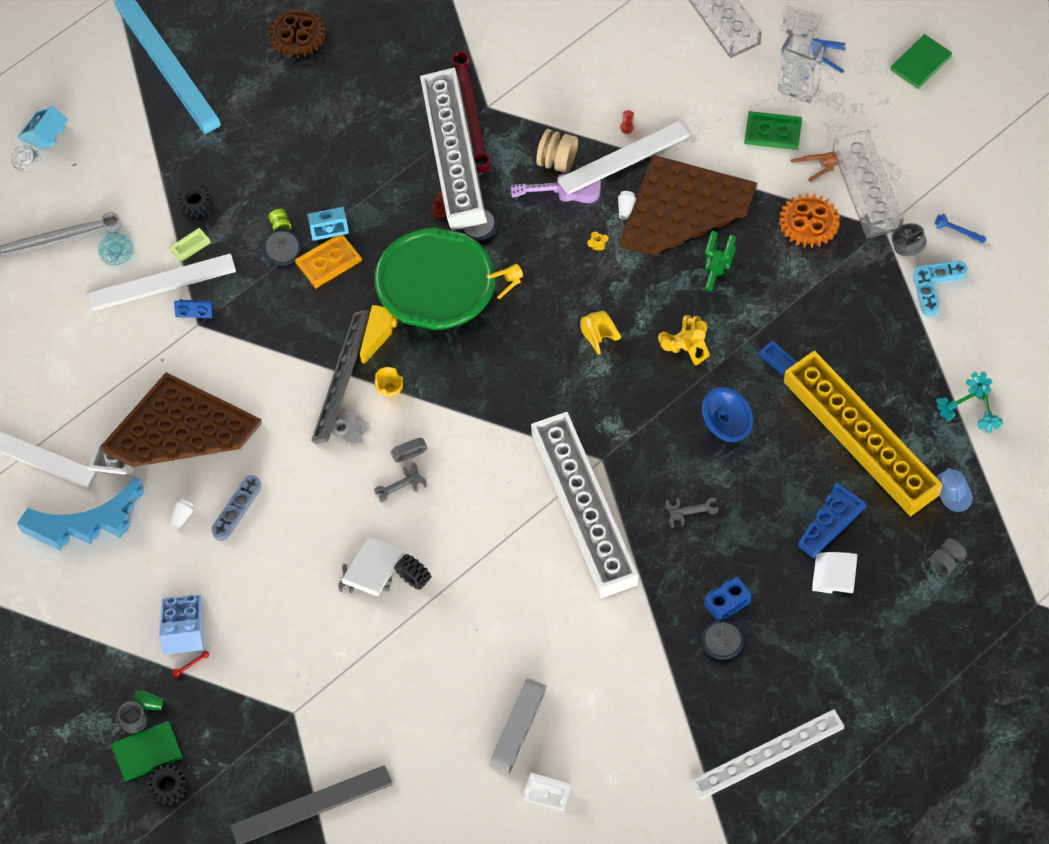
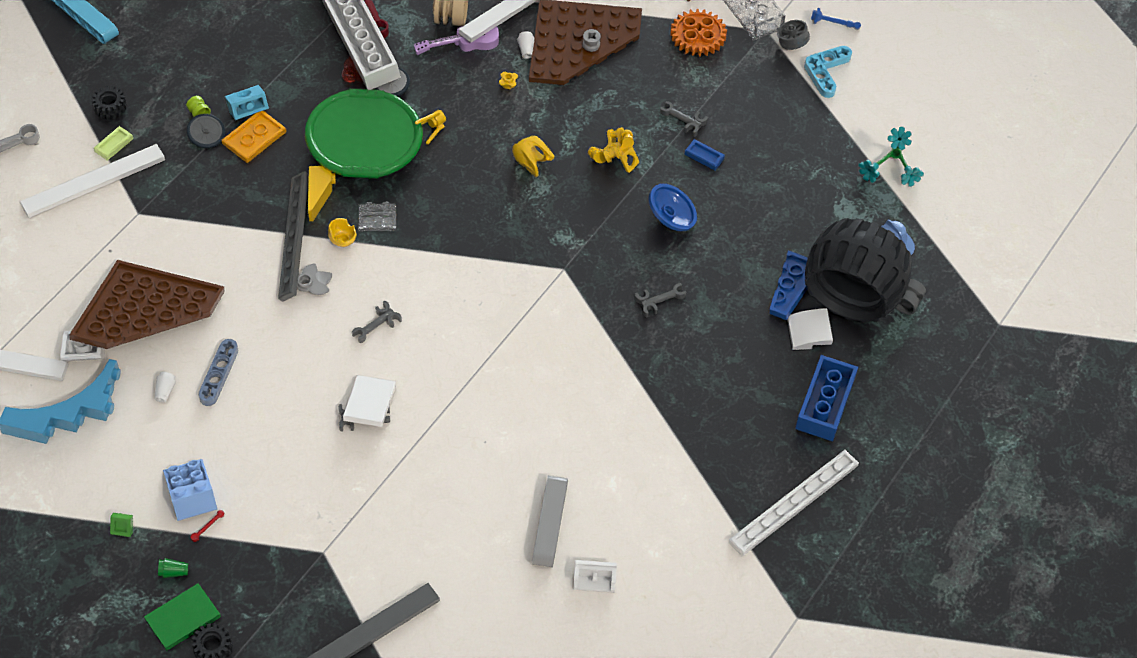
camera: 20 degrees left, 5 degrees down
clear light blue wheel [98,234,133,265] -> none
dark grey wheel [117,701,148,736] -> none
blue hinge [174,299,214,318] -> none
dark grey beam [390,438,428,463] -> none
black tyre [394,554,432,590] -> none
white brick [531,412,638,598] -> none
dark grey wheel [702,620,744,660] -> none
blue brick [704,577,752,621] -> none
green plant [705,231,736,292] -> none
yellow brick [784,351,943,517] -> none
none -> bright green tile [110,513,133,537]
none -> clear plate [359,202,396,231]
none -> light grey wheel [583,29,601,52]
none -> dark grey bar [660,101,708,137]
none -> blue brick [796,355,858,441]
none -> black tyre [805,218,912,323]

